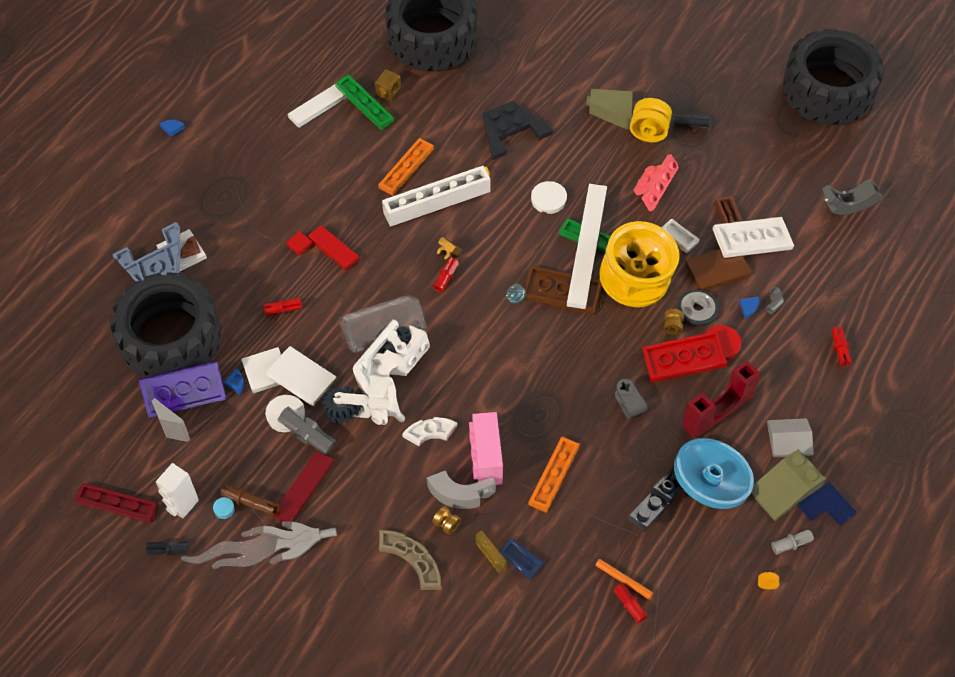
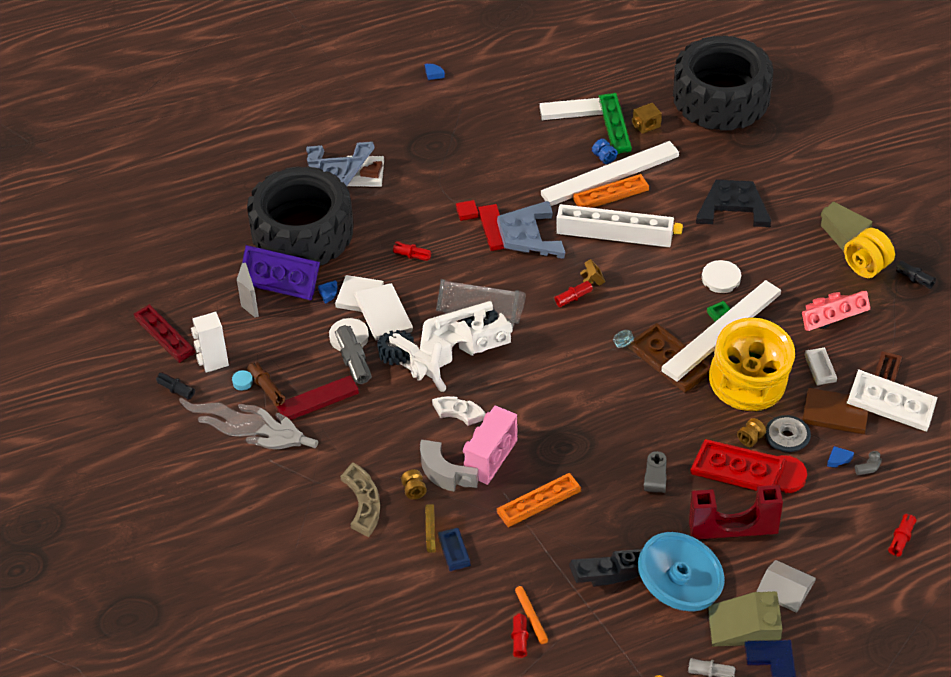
camera: 35 degrees right, 10 degrees down
none -> sand blue wing [497,201,565,258]
none -> white tile [541,141,679,206]
none -> blue wheel [592,139,617,164]

